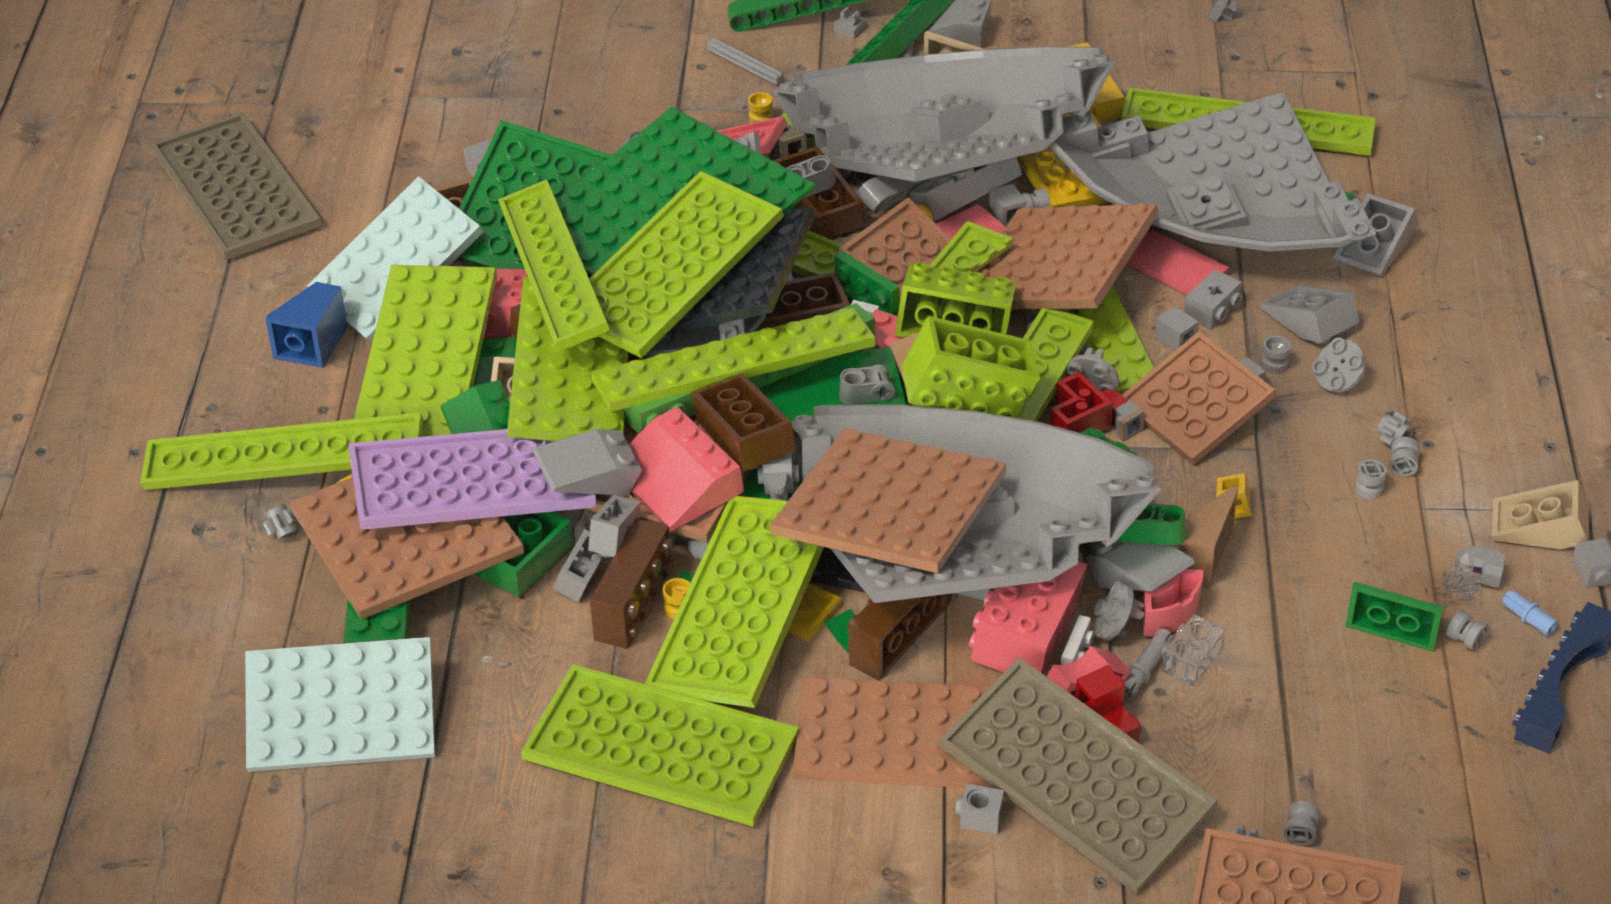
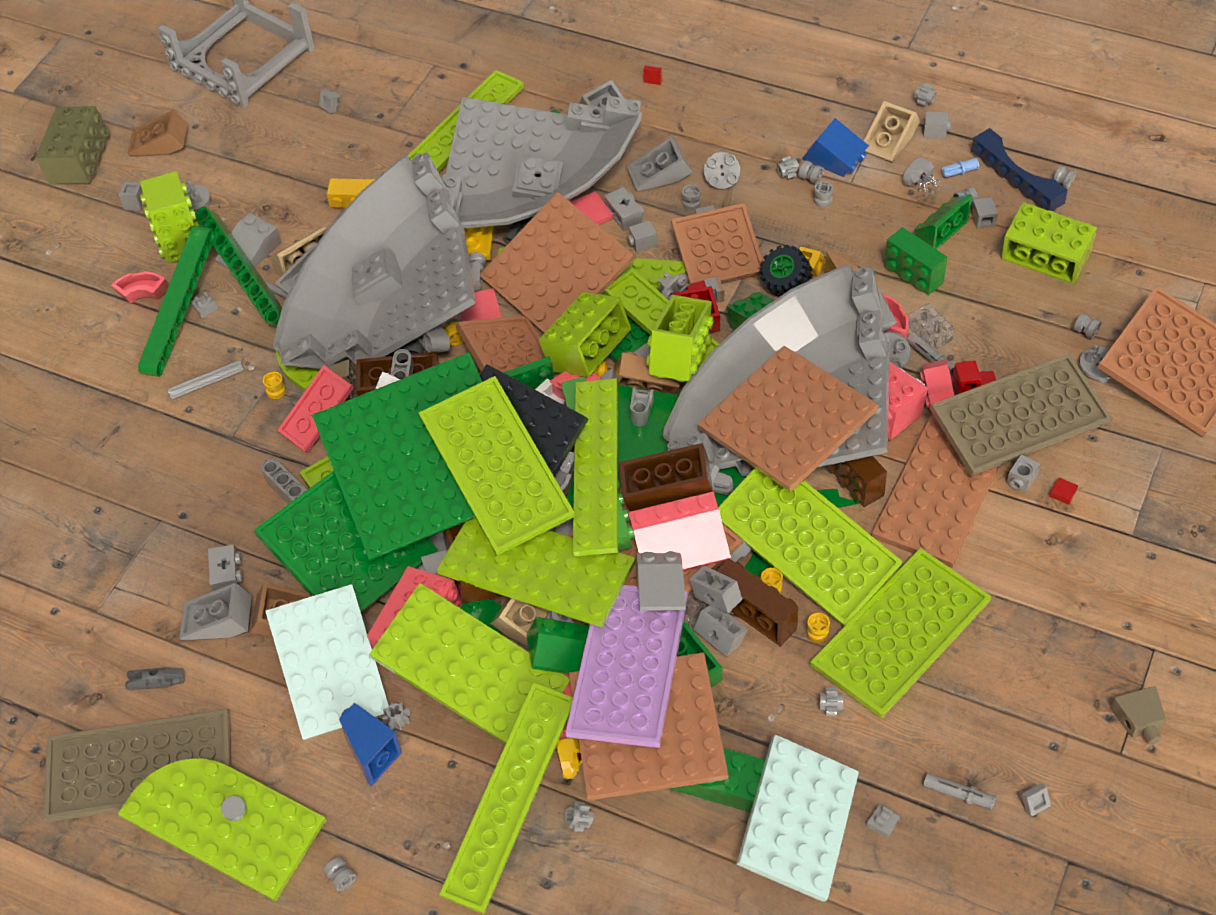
camera: 65 degrees left, 10 degrees up
lime plate [498,179,610,352] -> none
lime wing [930,221,1013,274] -> none
none -> lime plate [118,758,327,902]
none -> dark grey hinge [125,667,185,690]
none -> light grey slope [179,583,252,640]
none -> light grey tile [221,796,246,821]
none -> light grey wheel [323,857,356,891]
none -> light grey gear [382,702,411,730]
none -> red tile [643,65,662,85]
none -> black wheel [759,245,813,297]
none -> blue slope [802,118,869,177]
none -> yellow wheel [807,613,830,643]
none -> light grey gear [820,687,844,716]
none -> light grey tile [867,804,900,839]
none -> green brick [884,227,947,296]
none -> light grey pin [923,773,997,811]
none -> light grey brick [971,197,998,229]
none -> lime brick [1002,202,1097,285]
none -> red tile [1049,477,1079,505]
none -> light grey wheel [1053,165,1076,189]

